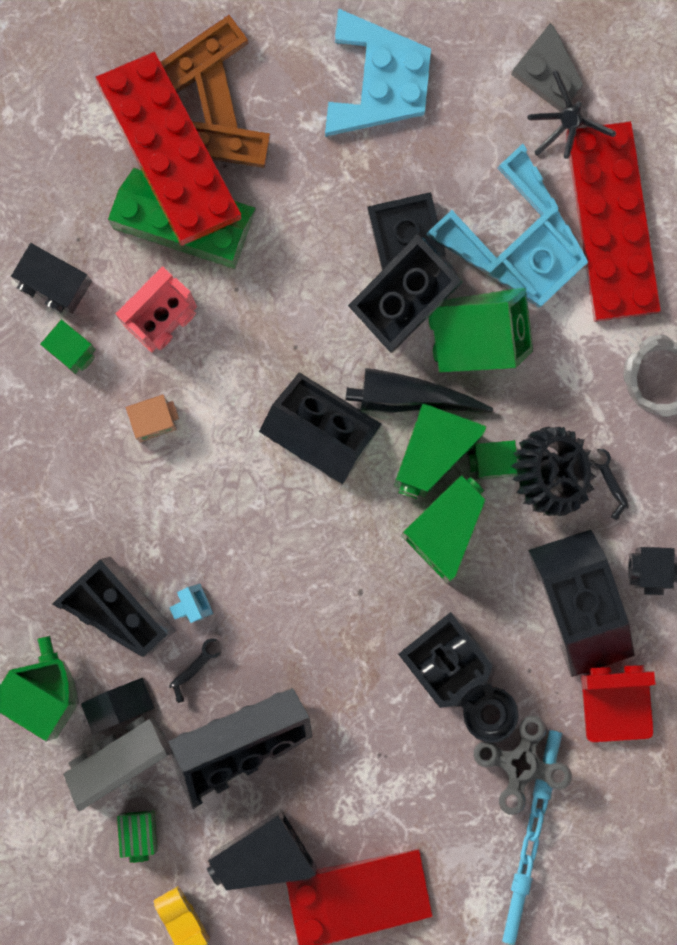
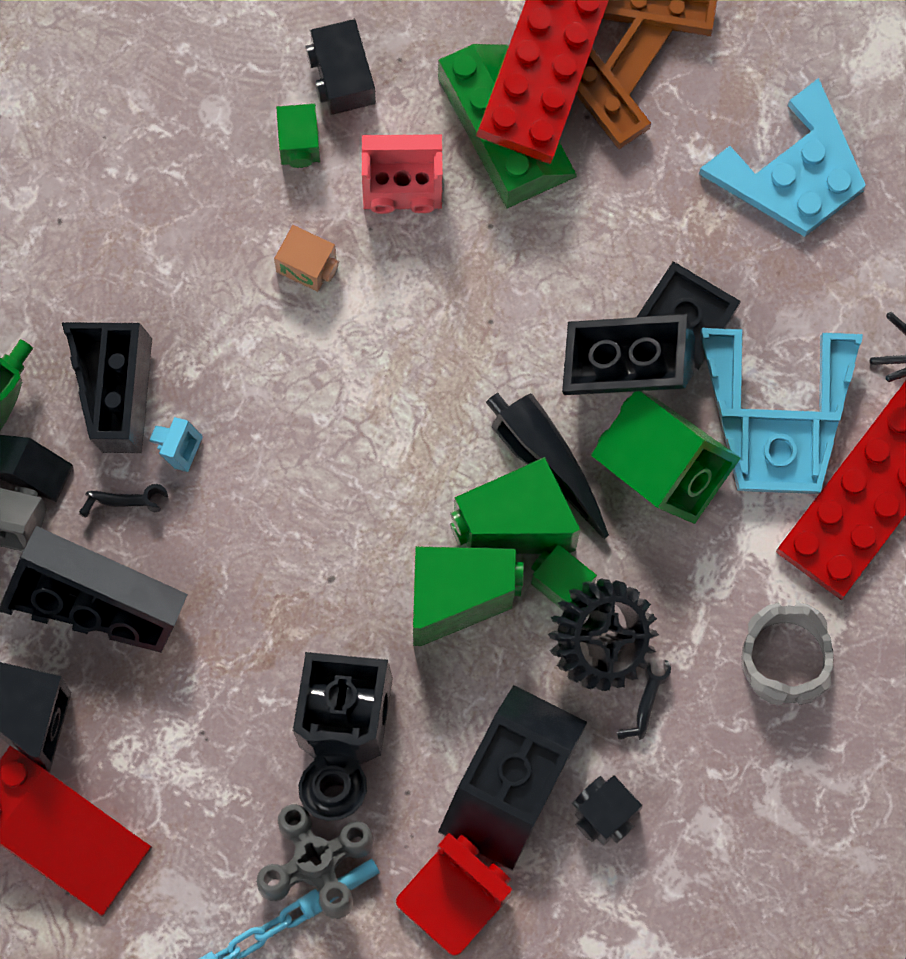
camera: 40 degrees right, 10 degrees down
black slope [259,372,382,484] -> none

